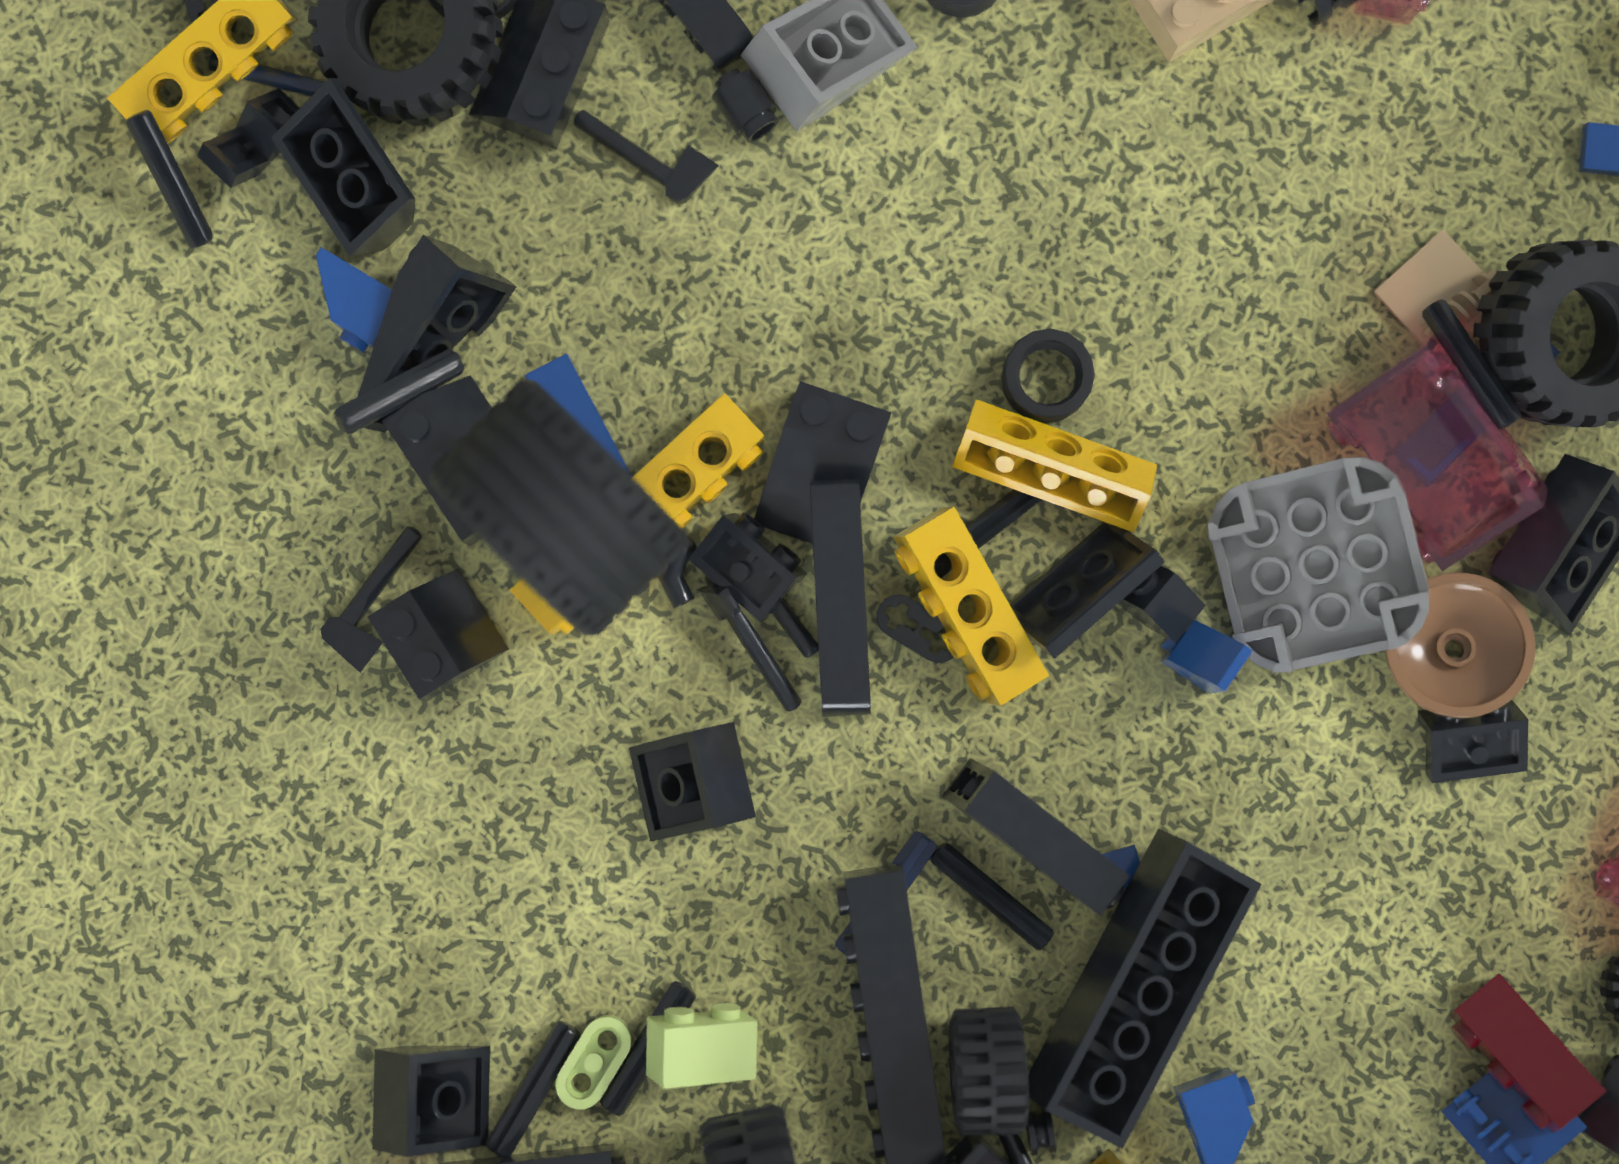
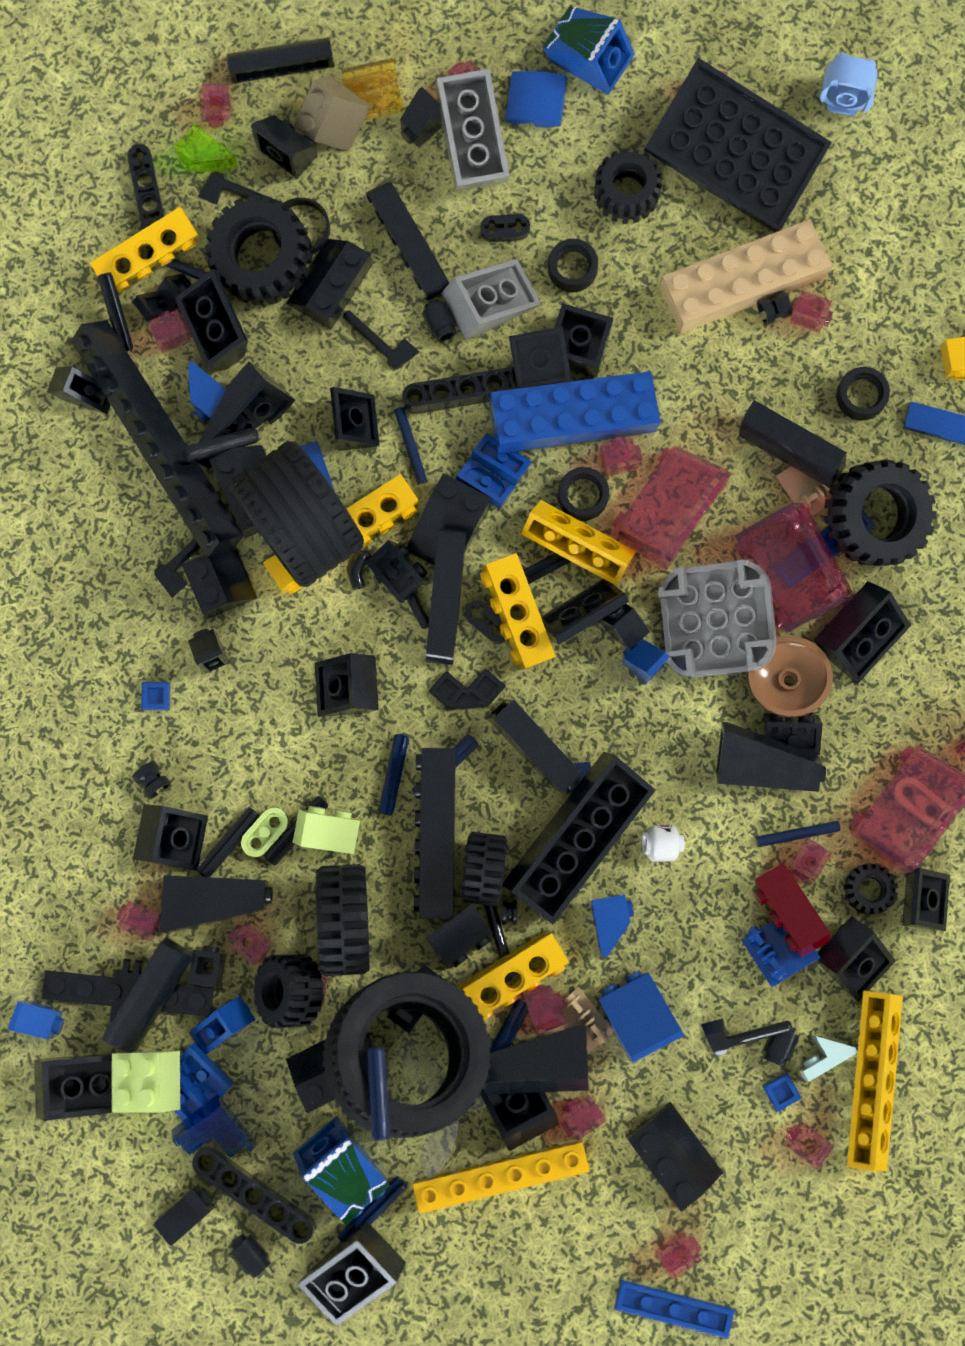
camera: 15 degrees right, 5 degrees down
black piece [698,586,802,712] -> none
black axle [930,842,1054,950] -> none
black axle [1422,299,1521,430] -> none
none -> black slope [47,366,111,415]
none -> black brick [71,320,244,558]
none -> black wheel [132,761,171,800]
none -> blue tile [141,682,171,710]
none -> clear pink brick [148,310,192,353]
none -> black slope [188,629,230,674]
none -> black slope [330,387,380,451]
none -> dark blue axle [378,734,409,816]
none -> dark blue bar [394,407,428,485]
none -> black beam [402,367,518,414]
none -> black tile [428,668,506,710]
none -> blue slope [456,433,532,509]
none -> blue brick [489,371,661,454]
none -> black plate [509,327,572,389]
none -> black brick [554,303,614,378]
none -> clear pink brick [600,436,642,477]
none -> clear pink windscreen [612,445,732,571]
none -> white head [642,825,685,862]
none -> black slope [716,722,826,792]
none -> black brick [739,400,847,488]
none -> dark blue bar [756,820,840,847]
none -> clear pink brick [787,838,833,884]
none -> black tyre [836,366,890,421]

